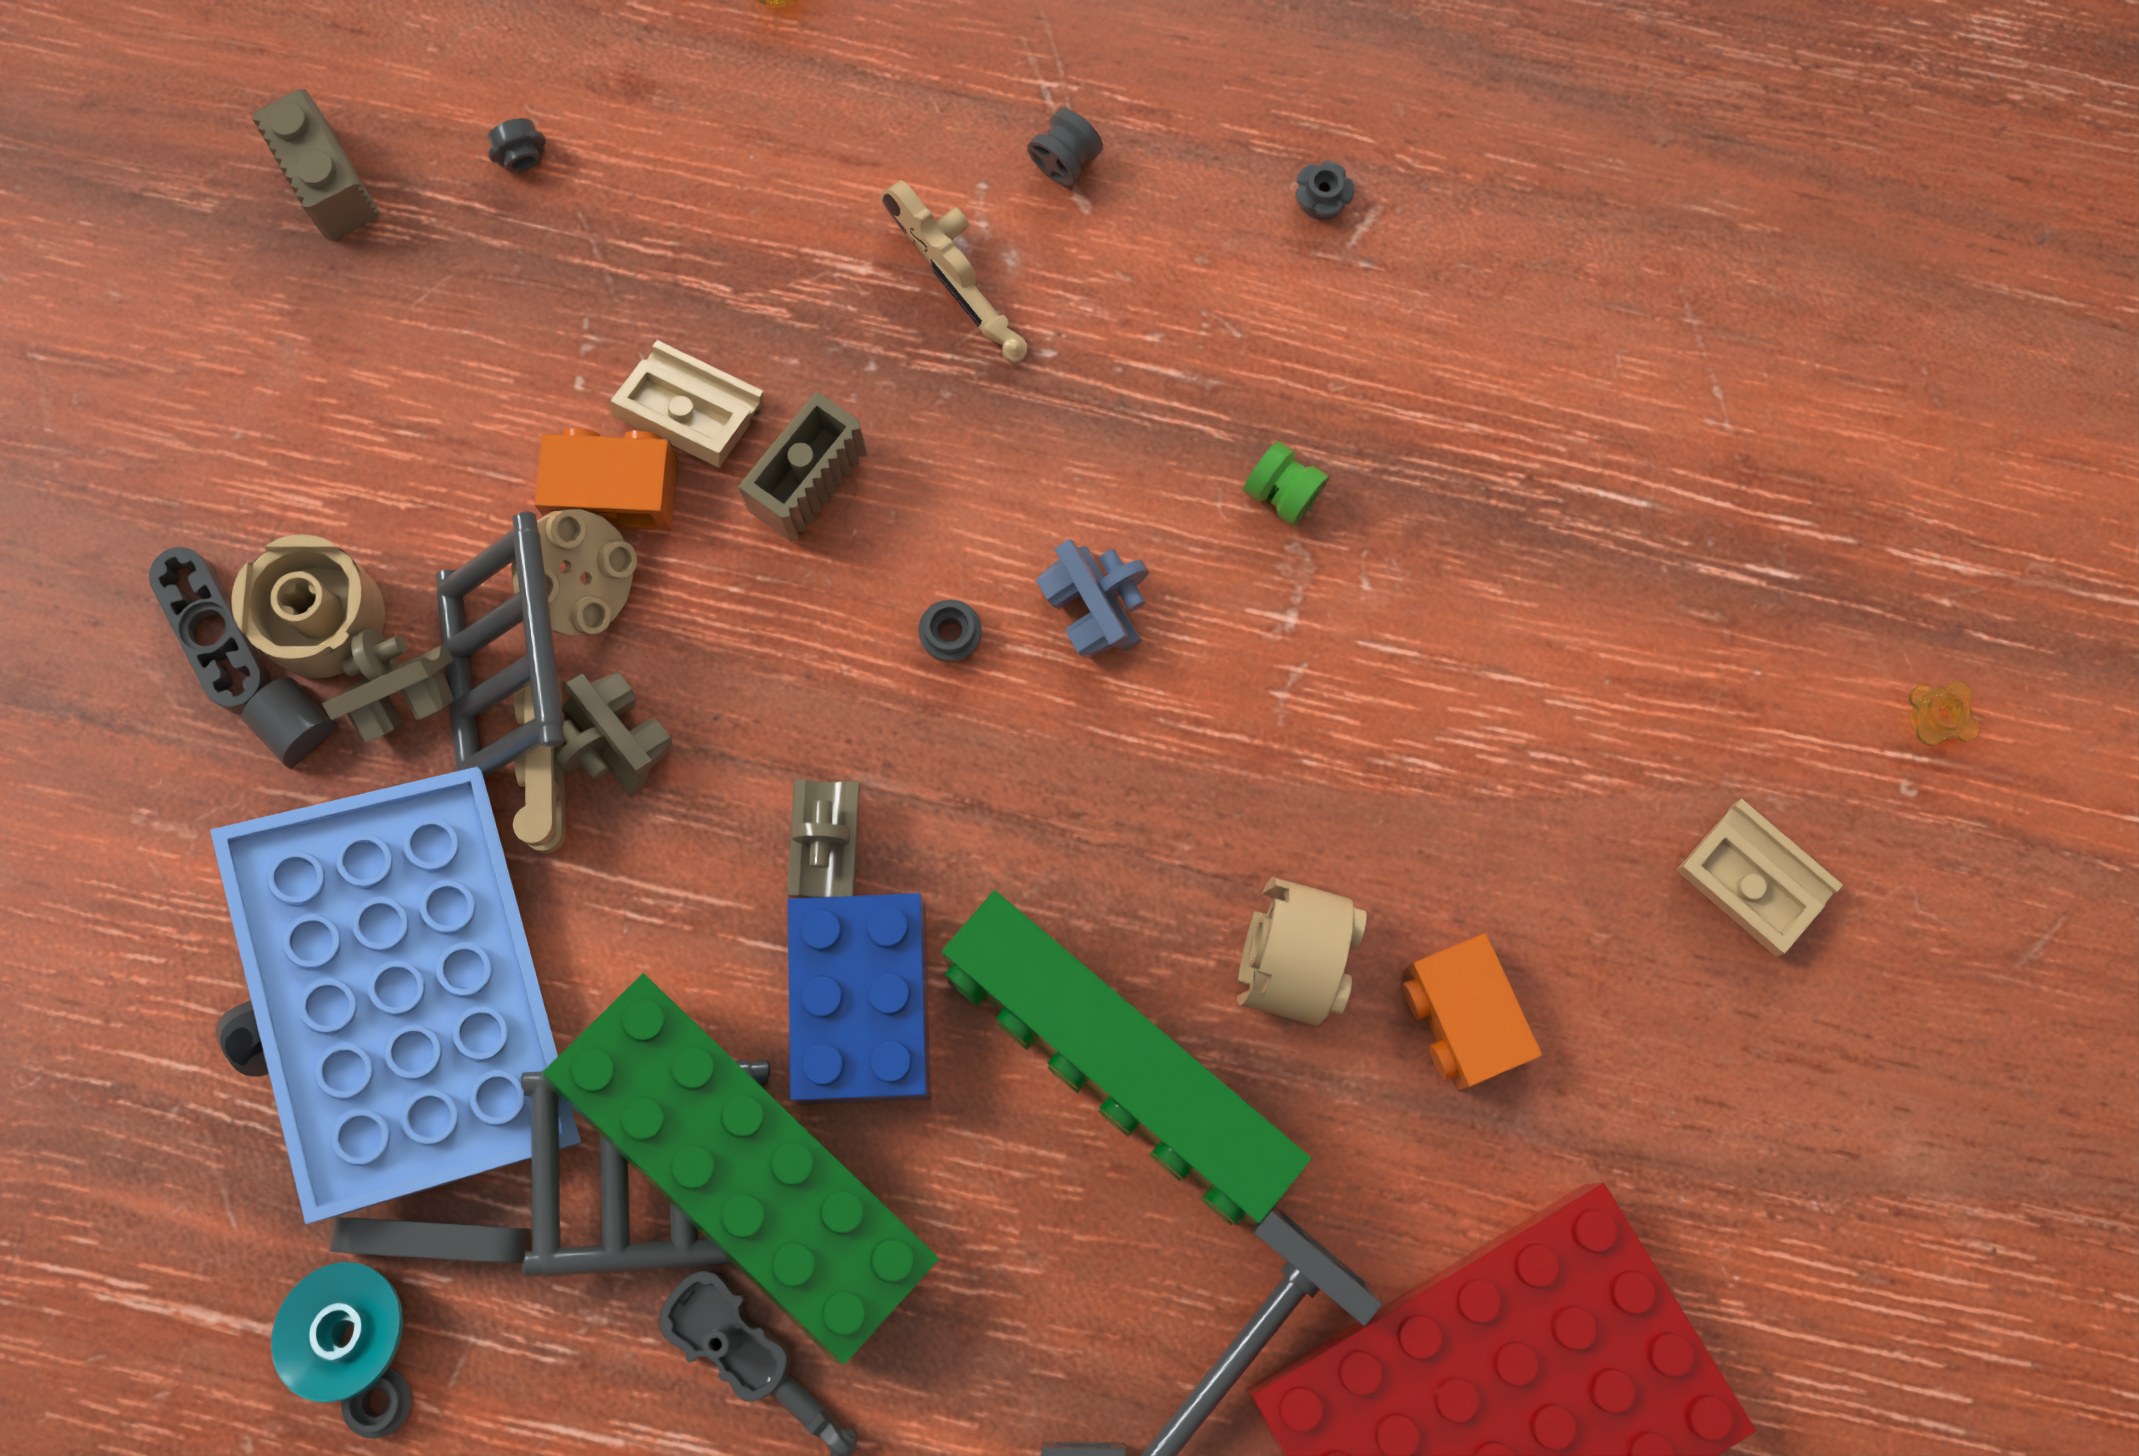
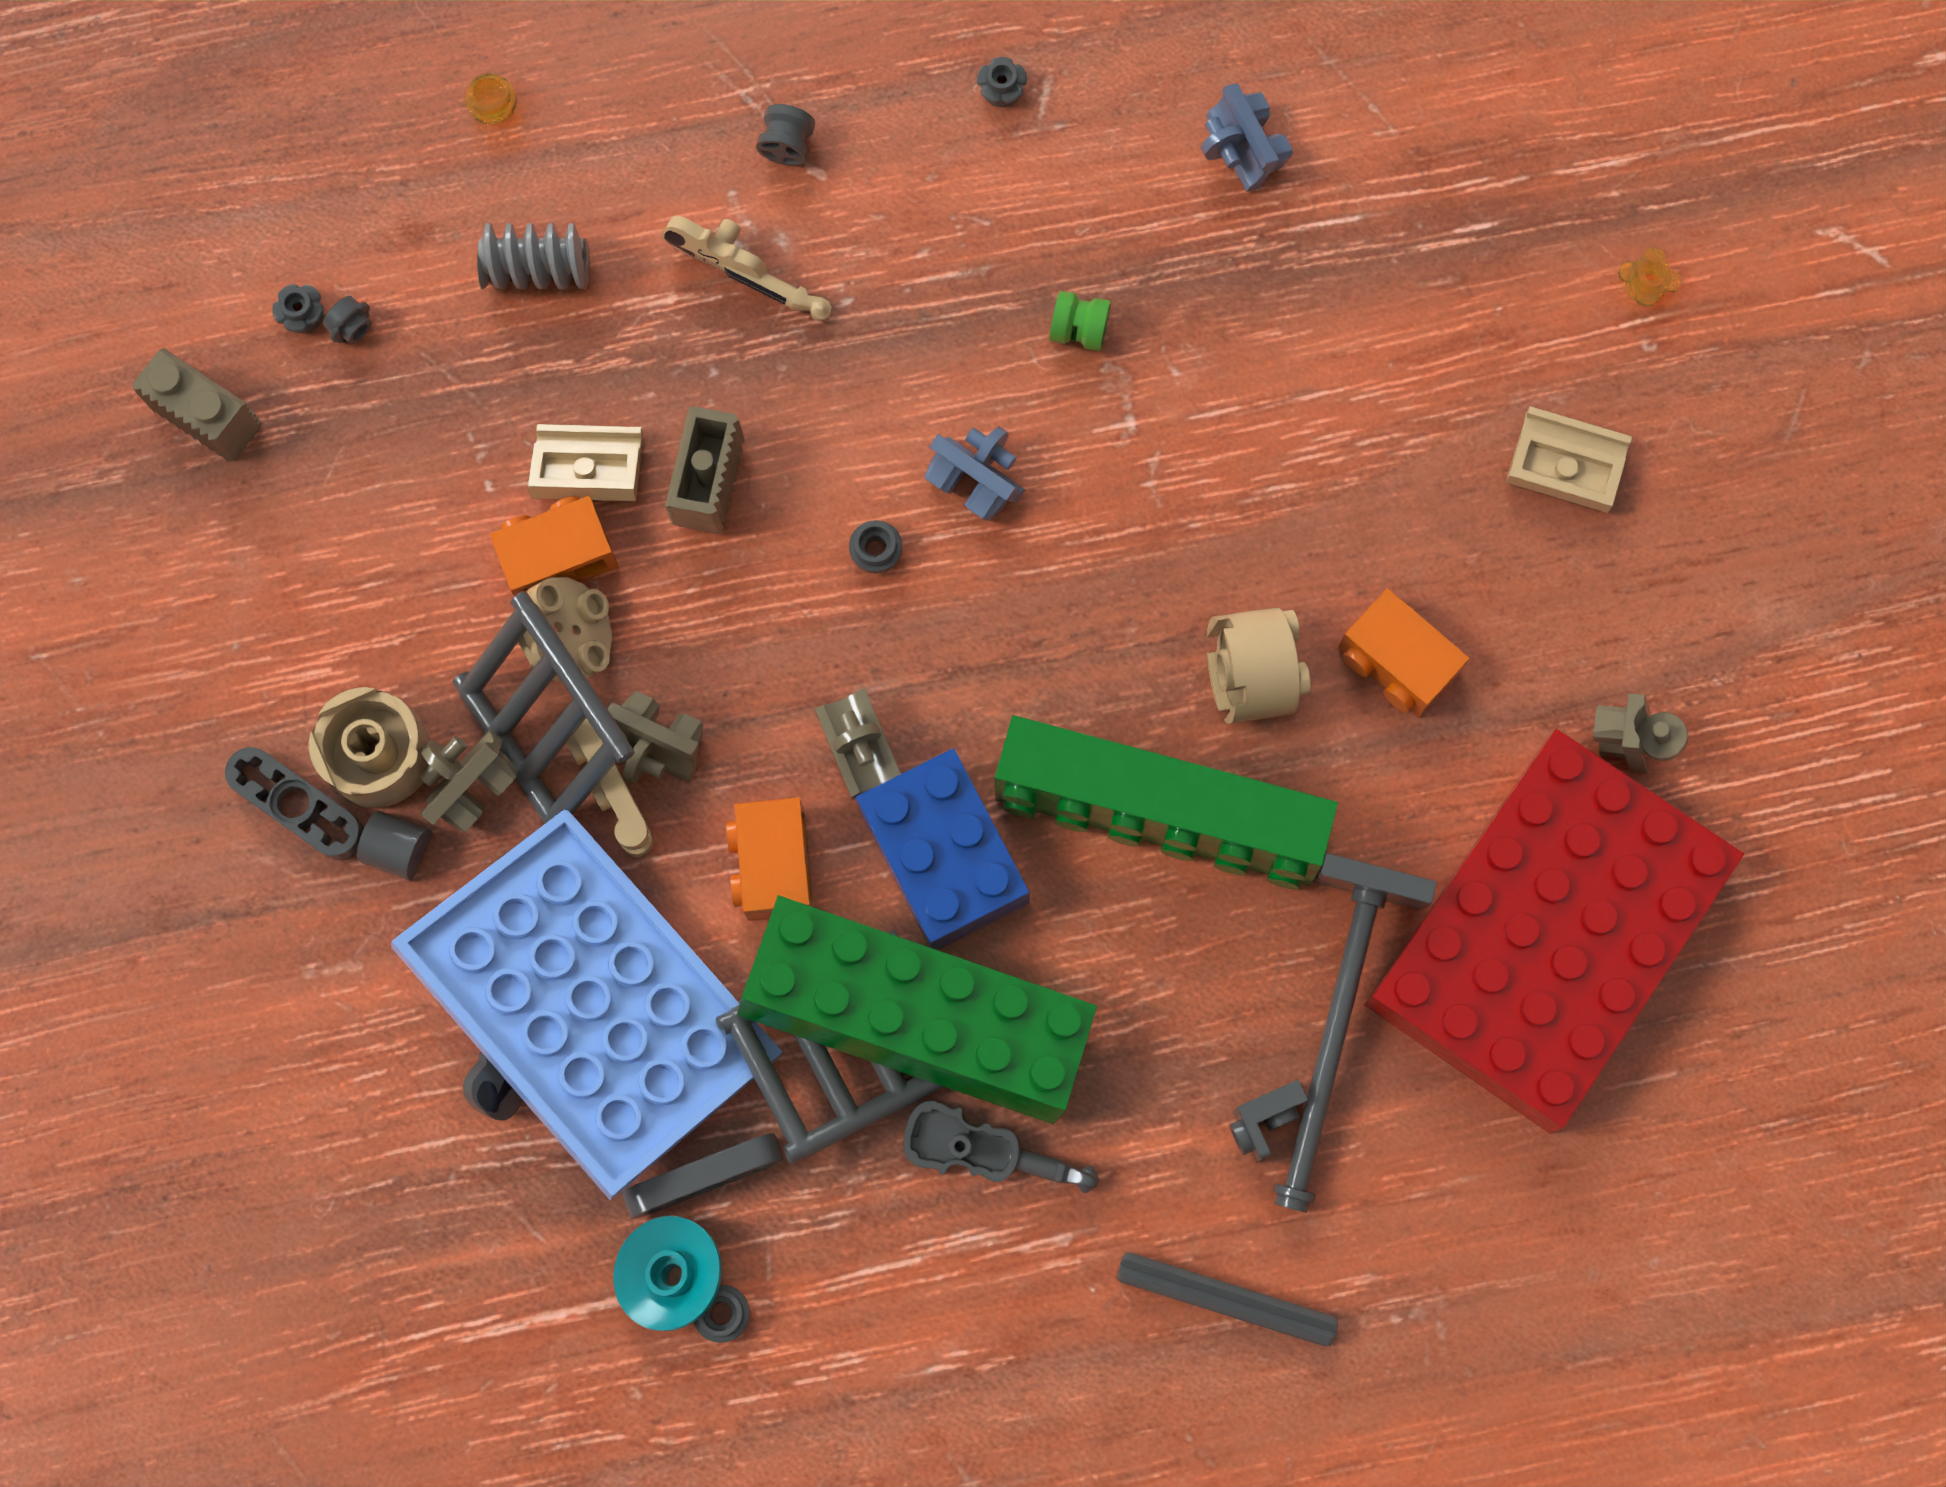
camera: 20 degrees left, 0 degrees up
none -> dark grey plate [272,284,324,333]
none -> light grey piece [477,223,590,289]
none -> orange brick [726,797,813,921]
none -> sand blue hips [1201,83,1293,192]
none -> dark tan hips [1593,694,1688,774]

